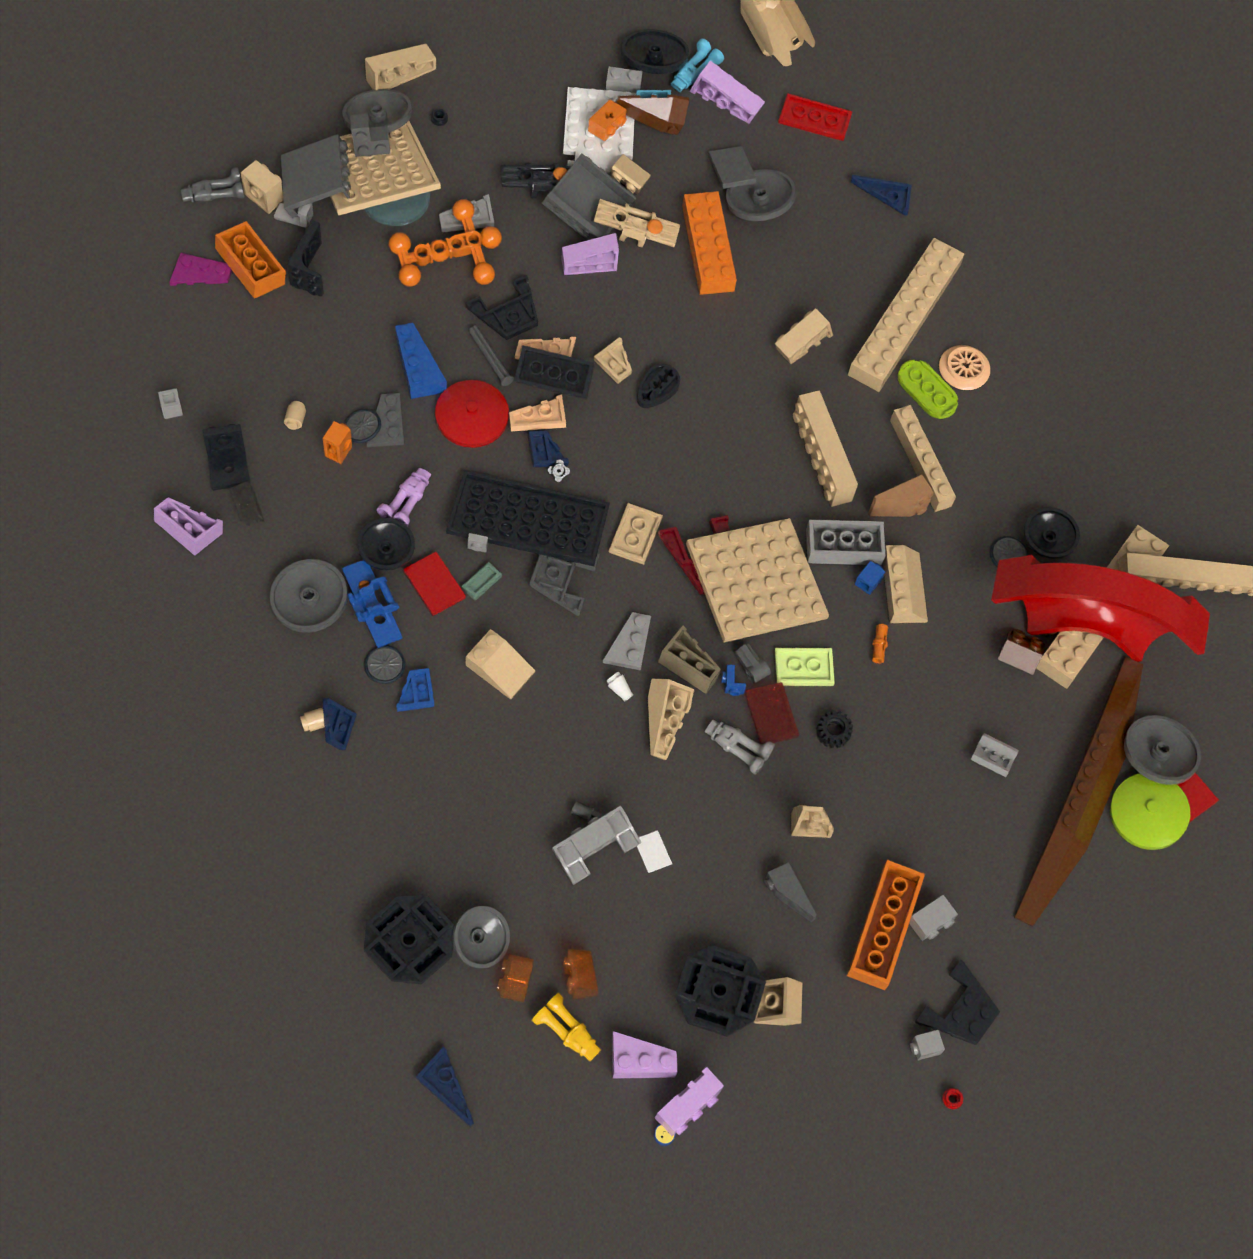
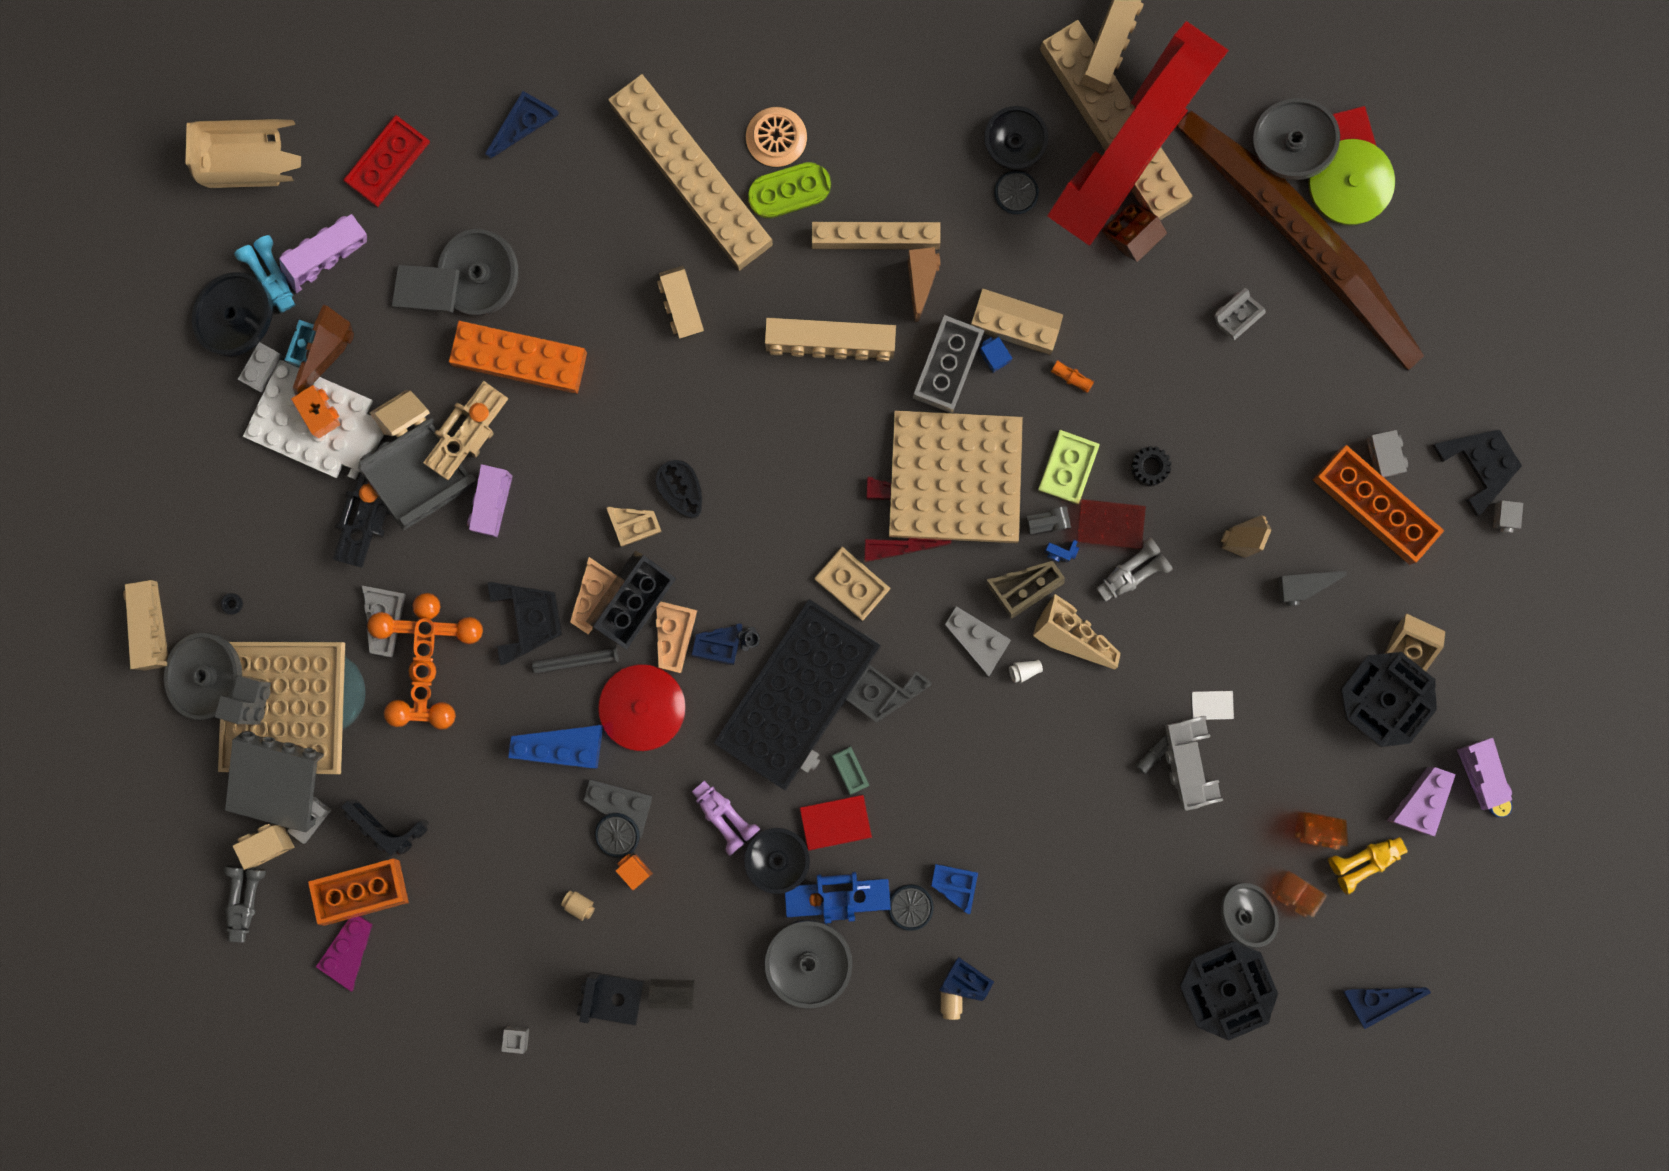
camera: 65 degrees left, 20 degrees up
lavender wedge [154,498,223,555] -> none
tan slope [466,629,535,699] -> none
red plate [942,1088,963,1110] -> none

